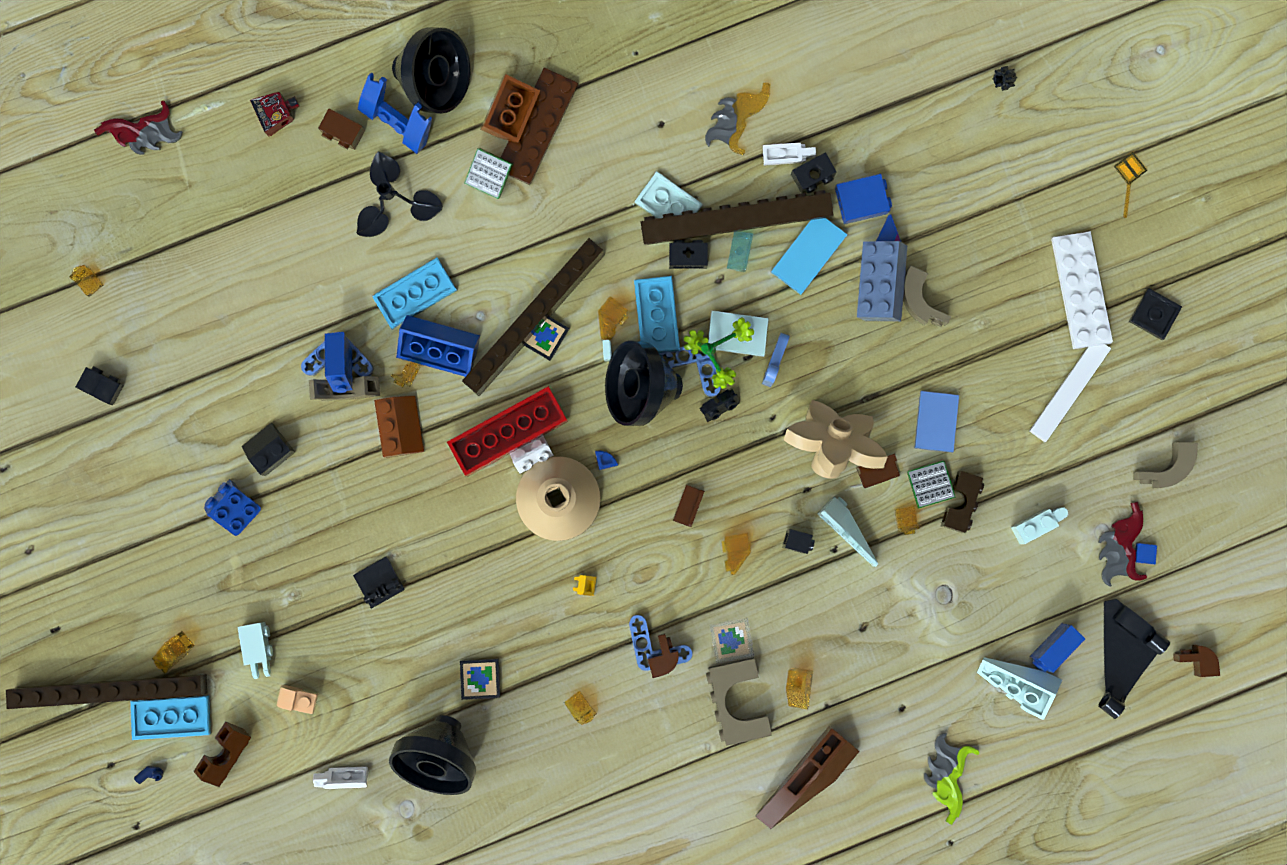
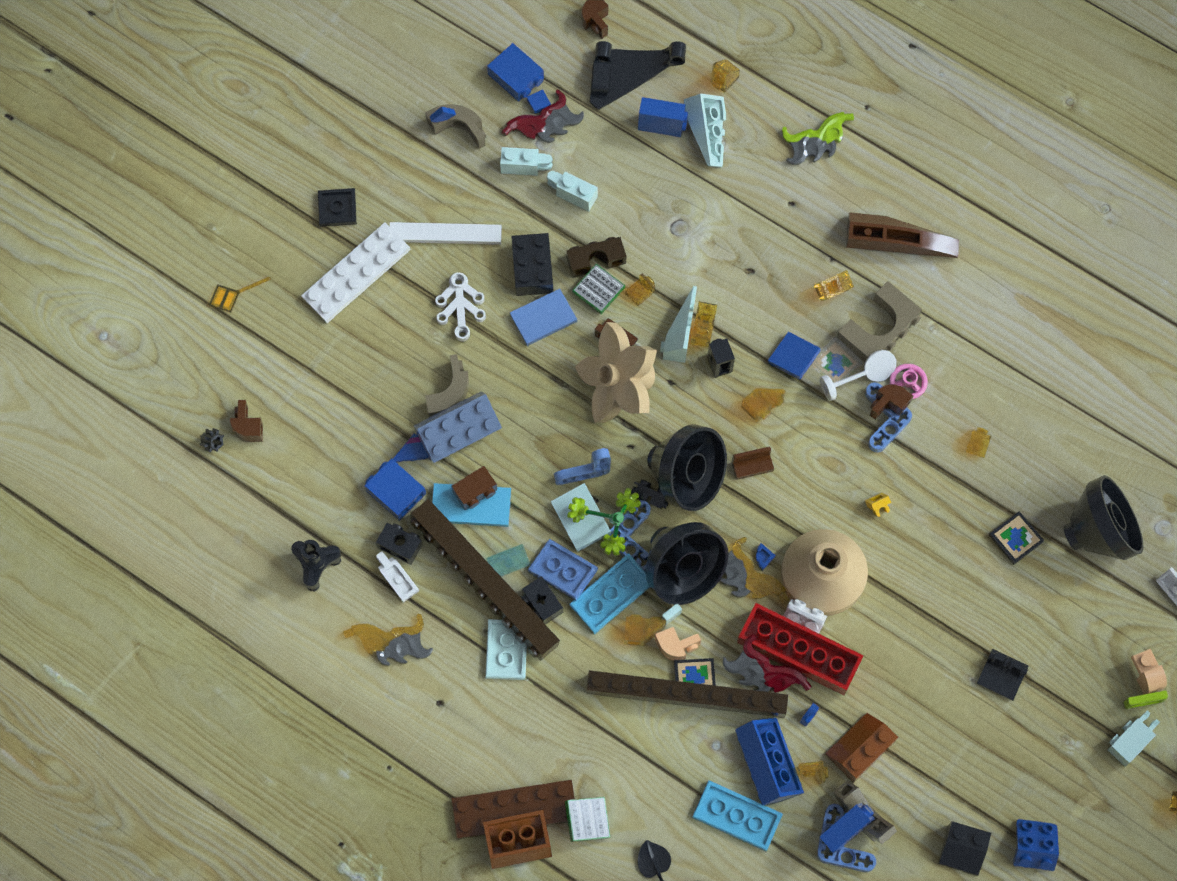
camera: 130 degrees left, 15 degrees down
none -> reddish brown brick [230,400,263,442]
none -> black wheel [291,540,341,591]
none -> blue tile [429,107,456,122]
none -> white plant [435,273,486,341]
none -> reddish brown brick [451,466,497,510]
none -> blue brick [487,43,544,102]
none -> light aqua hinge [500,147,553,176]
none -> black brick [511,233,553,296]
none -> medium blue tile [528,539,598,601]
none -> black cone [647,424,727,511]
none -> light nougat brick [655,627,701,661]
none -> clear yellow slope [691,301,717,347]
none -> clear yellow slope [711,59,740,93]
none -> clear yellow piece [720,537,789,604]
none -> piece [723,634,812,693]
none -> blue tile [768,331,821,380]
none -> blue tile [800,703,819,726]
none -> white piece [820,350,896,401]
none -> bright pink piece [890,364,928,399]
none -> lime tile [1123,690,1168,709]

